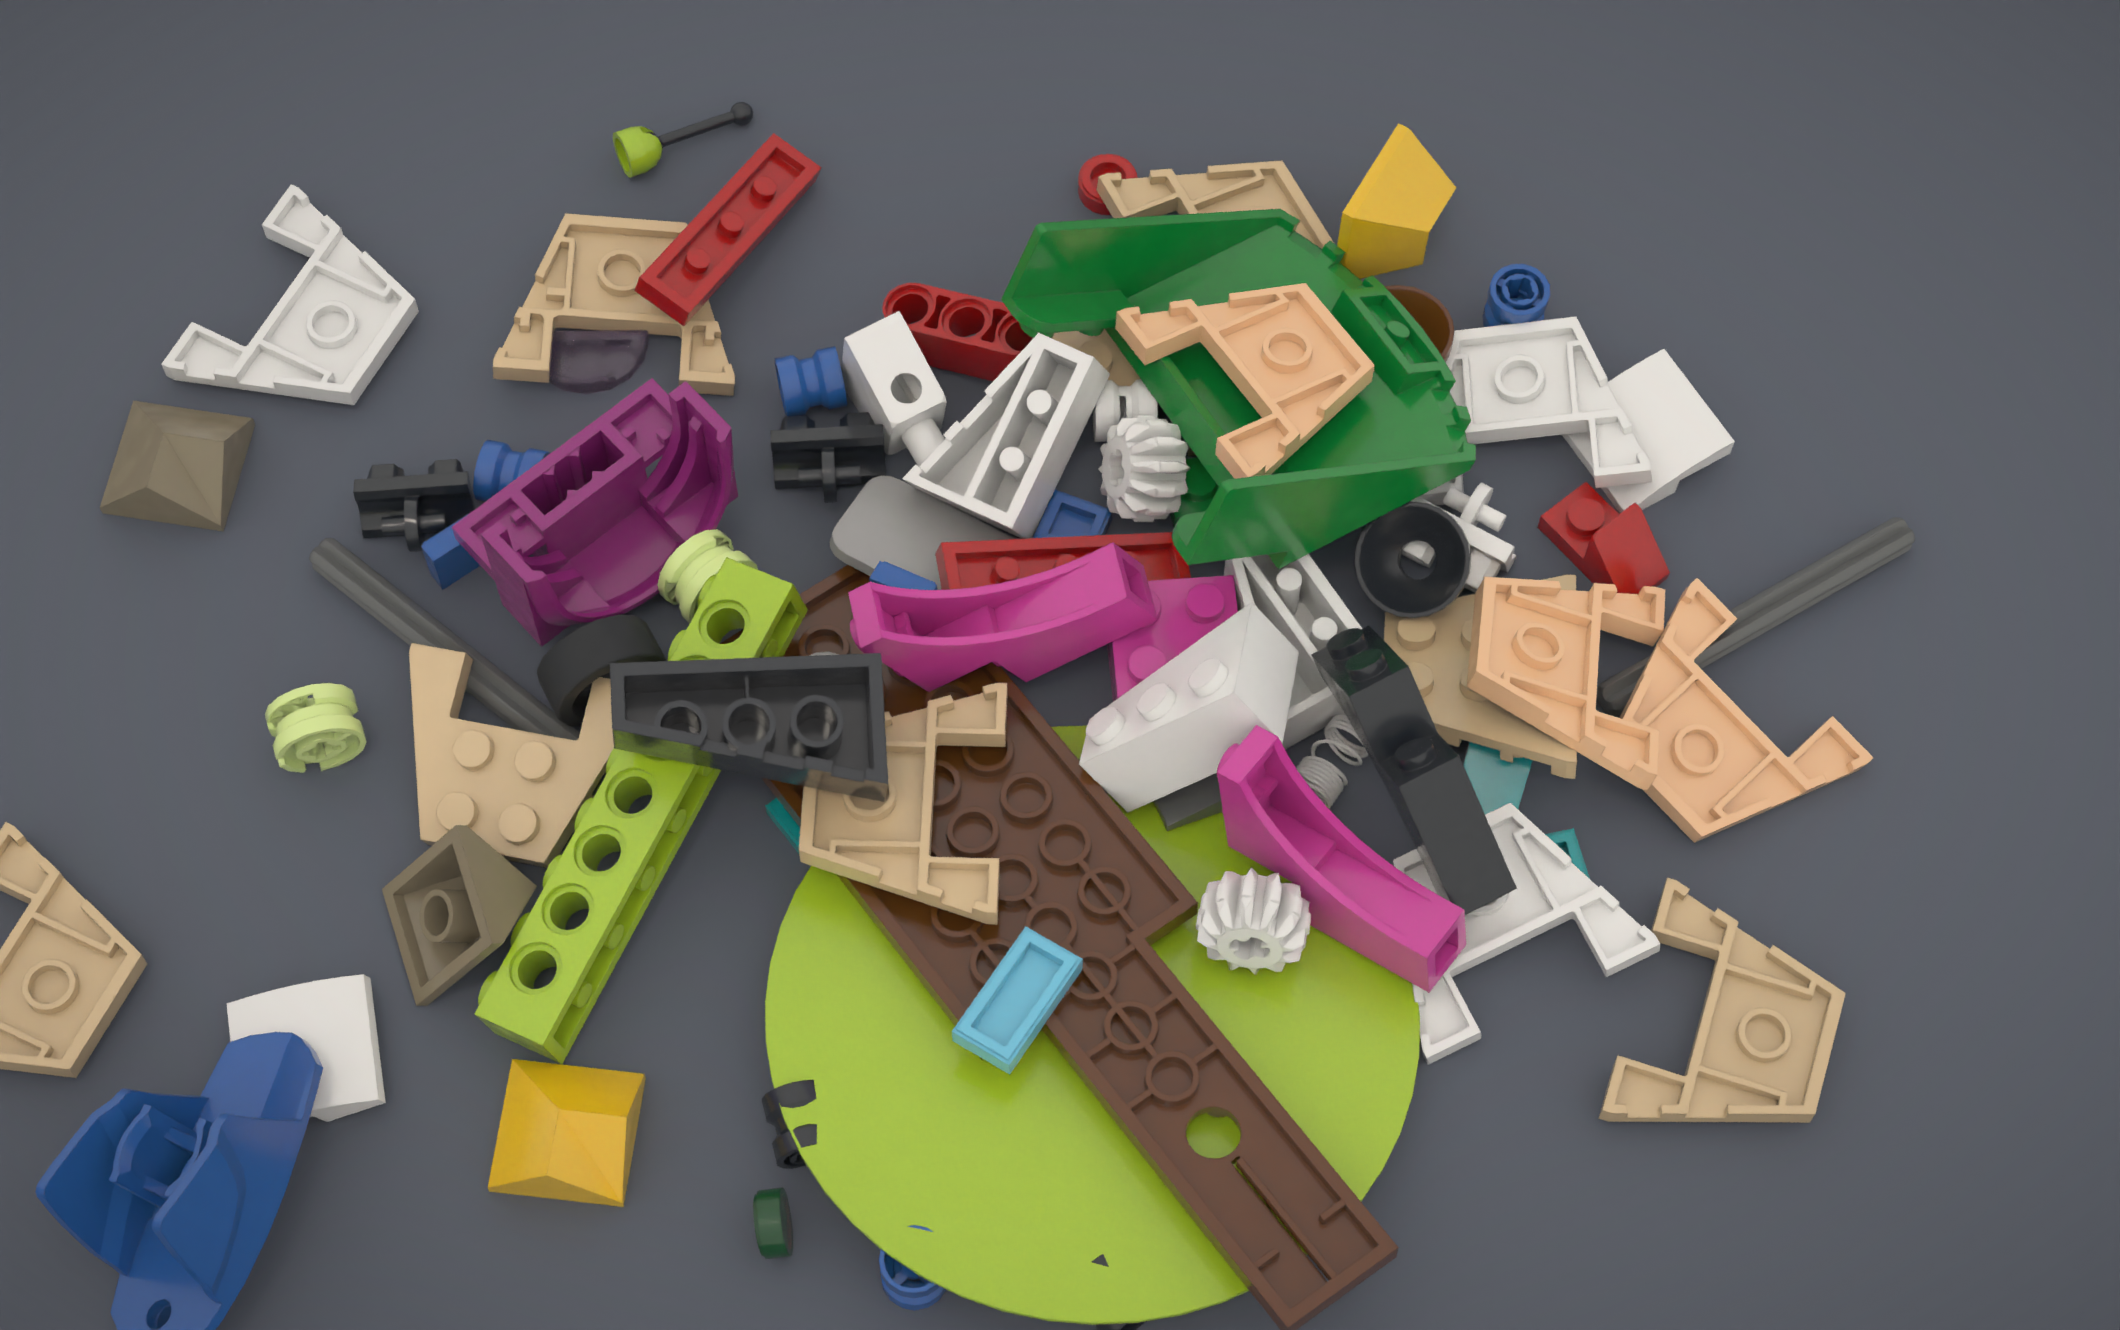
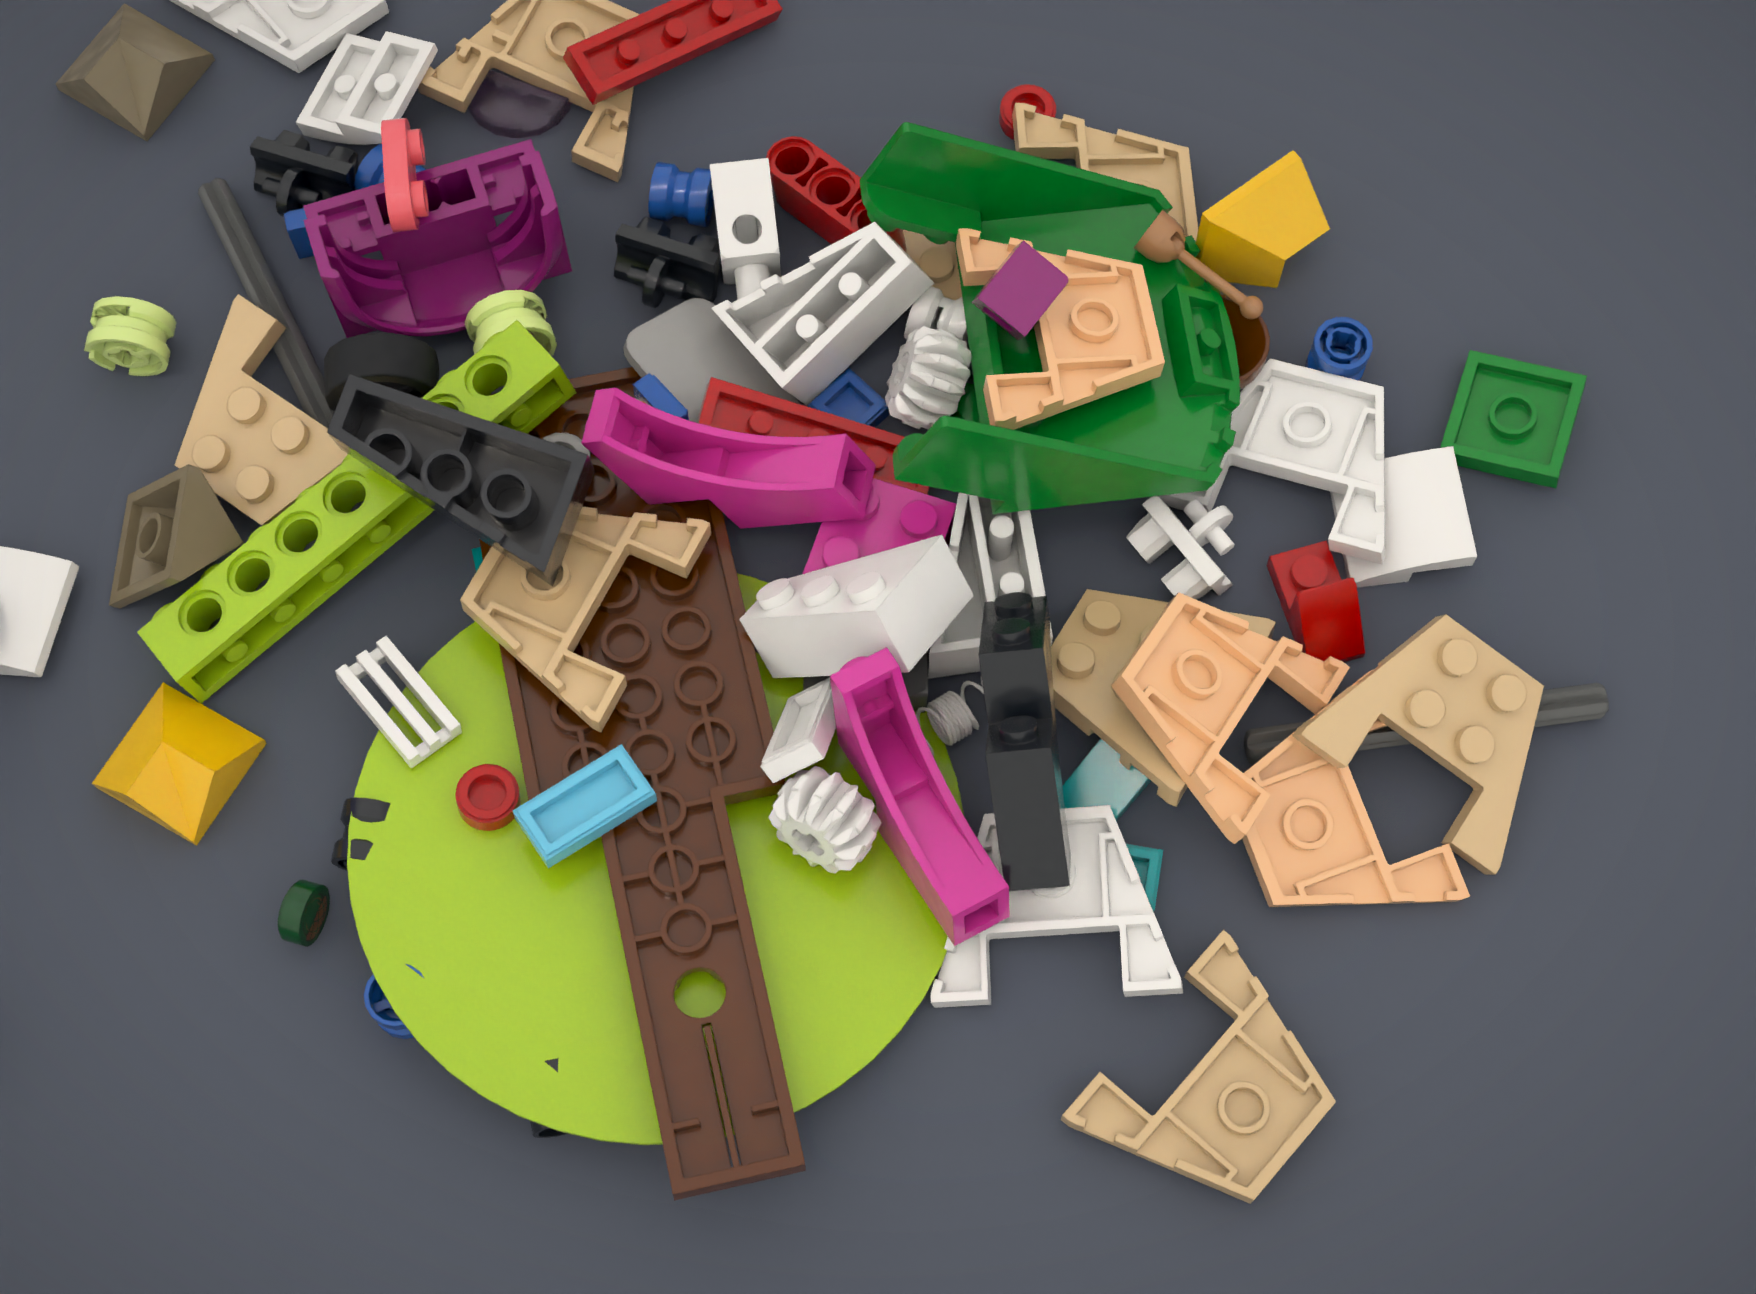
camera: 25 degrees right, 5 degrees up
black piece [1354,502,1472,618] -> none
none -> white slope [296,31,438,145]
none -> white tile [335,636,462,769]
none -> coral plate [381,118,429,232]
none -> red tile [455,764,521,831]
none -> white tile [760,677,836,783]
none -> magenta panel [971,240,1069,340]
none -> medium nougat hinge [1134,210,1263,319]
none -> tan wing [1293,614,1544,875]
none -> green plate [1440,350,1587,489]

